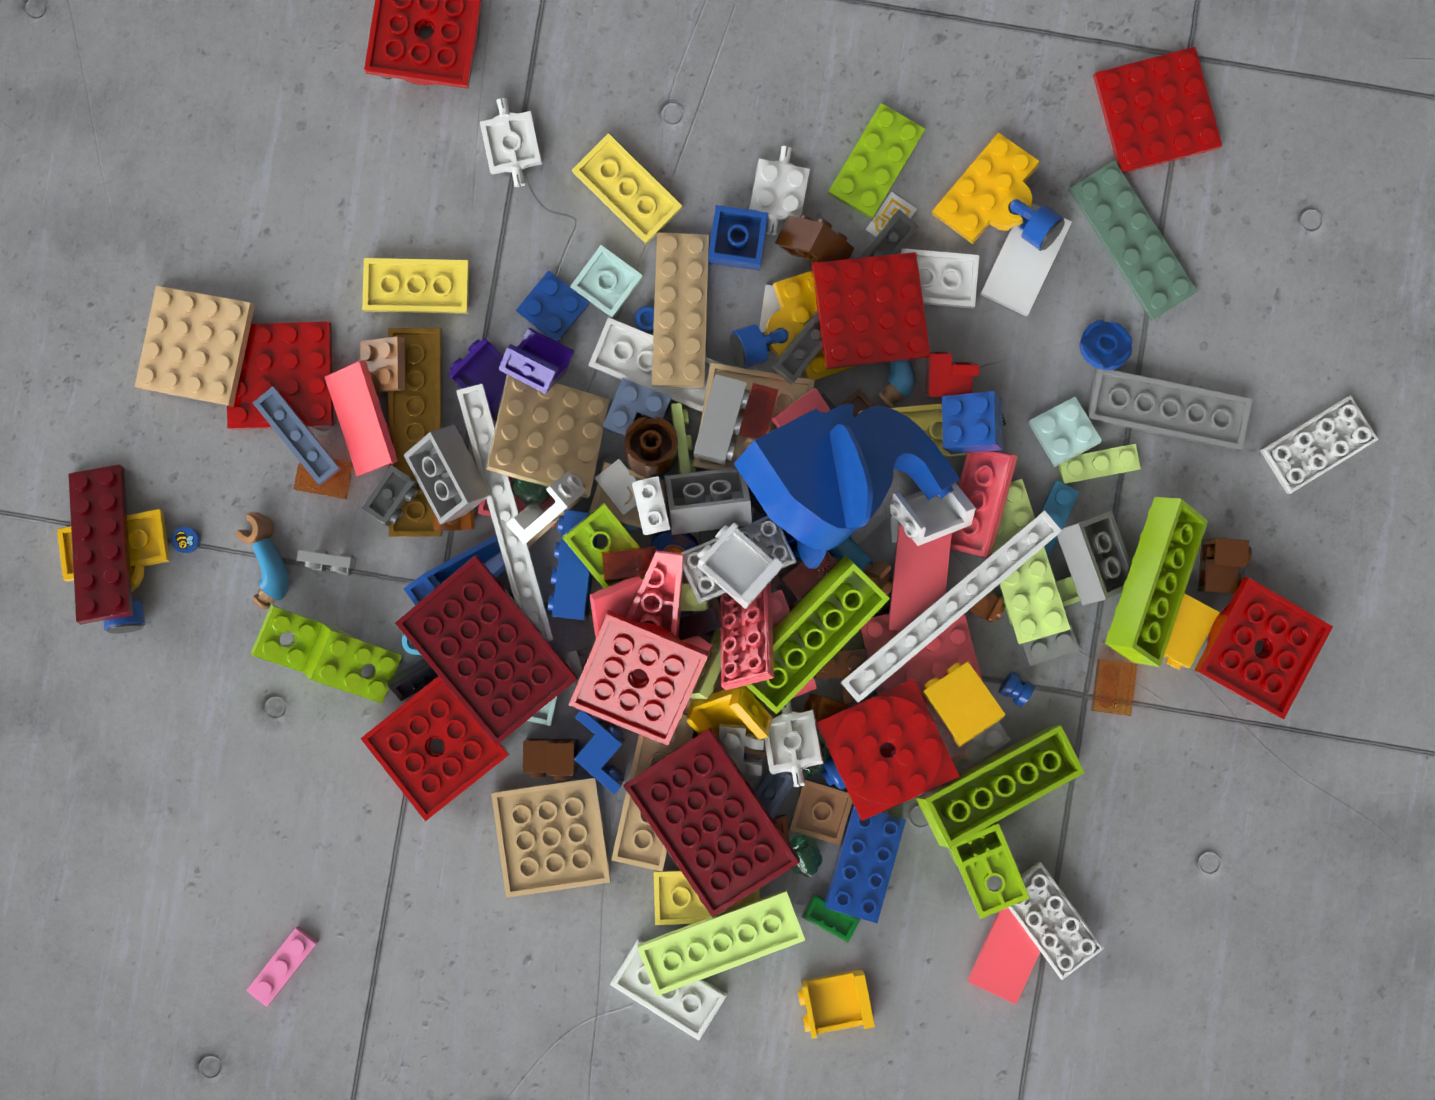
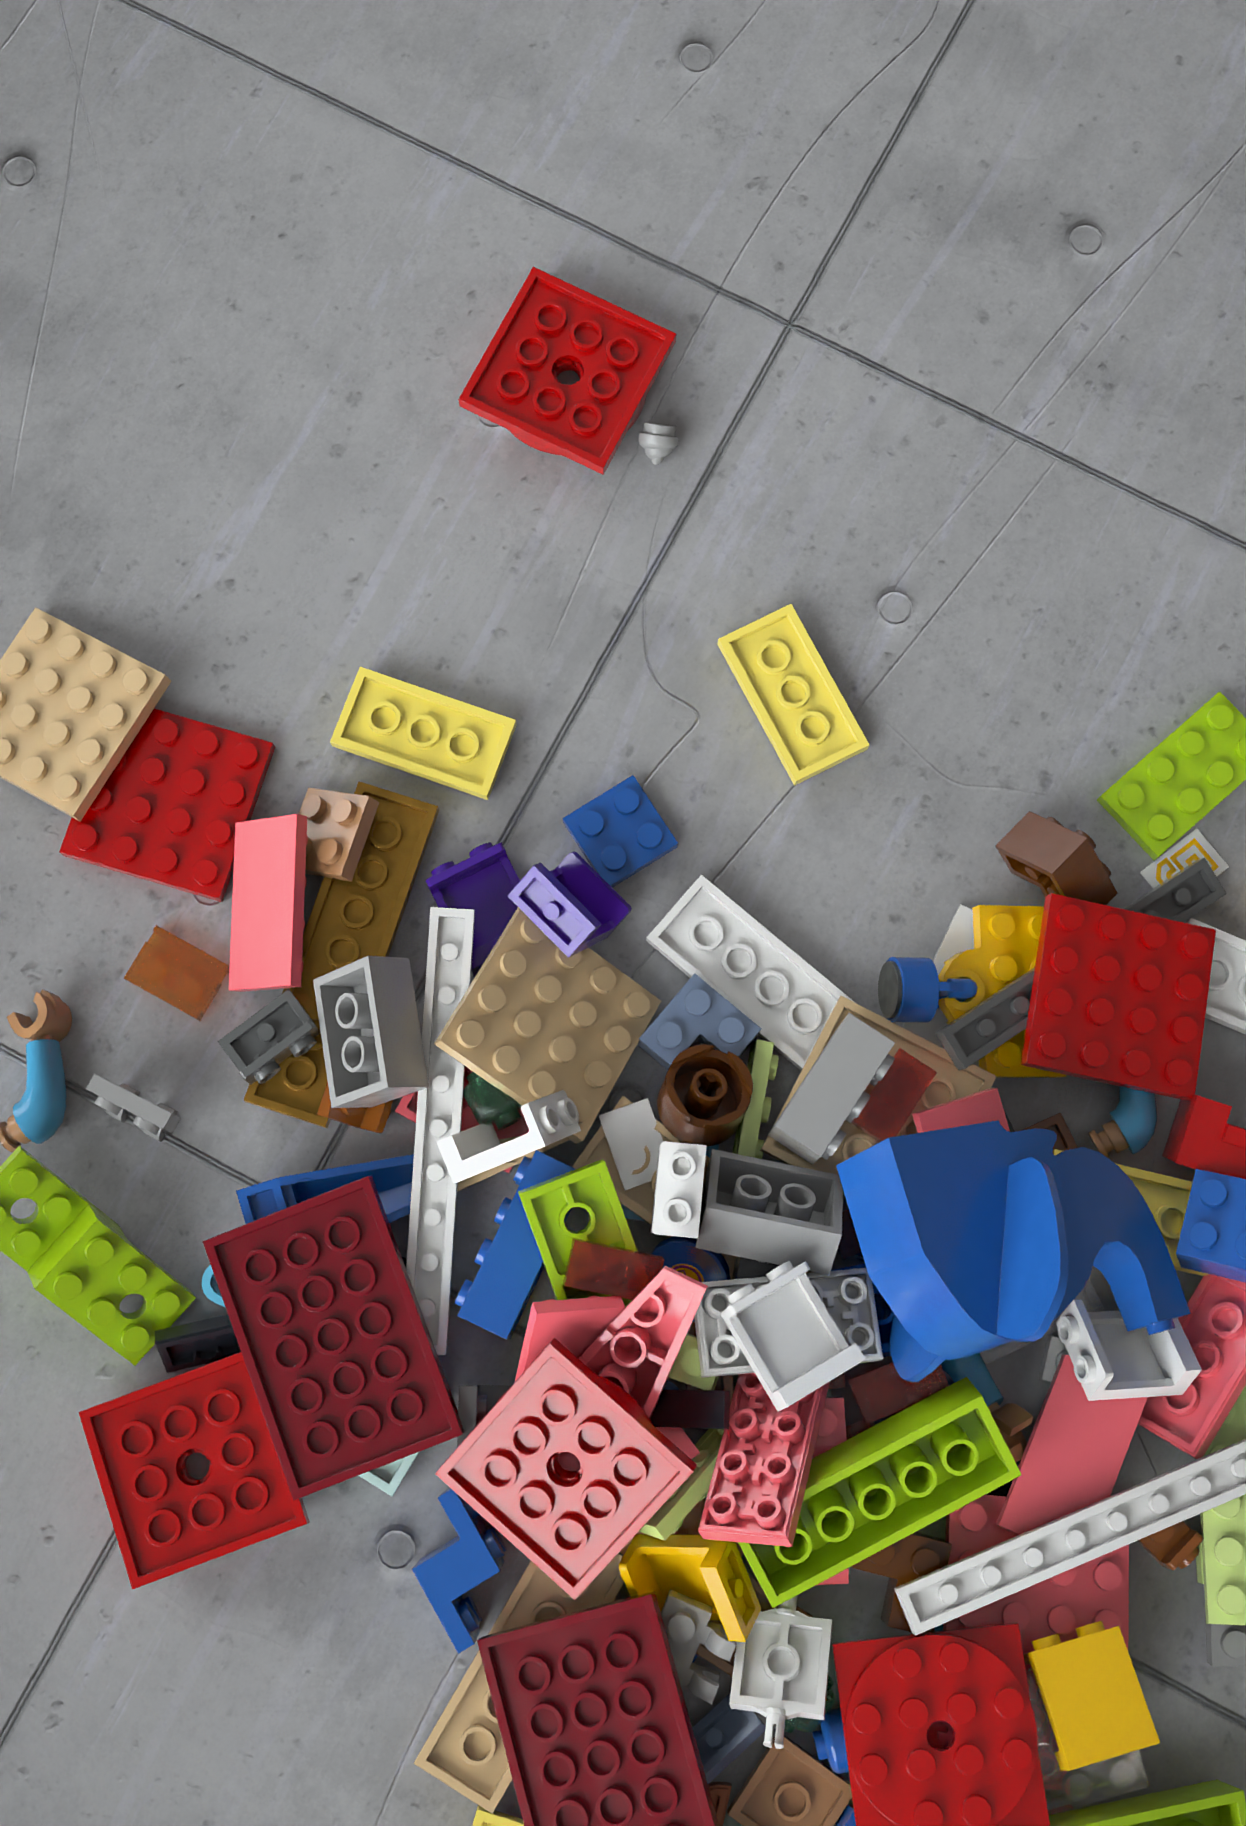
camera: 15 degrees right, 10 degrees down
sand blue plate [253,387,341,485] -> none
white plate [480,98,542,187] -> none
tan plate [491,777,611,898] -> none
reddish brown brick [523,739,578,781] -> none
light aqua plate [570,245,643,319] -> none
blue tile [635,306,654,333] -> none
tan plate [652,232,709,389] -> none
blue brick [708,205,768,271] -> none
white plate [749,146,810,235] -> none
dark orange bracket [804,693,849,723] -> none
blue wheel [998,671,1035,707] -> none
none -> light grey plate [638,422,679,465]

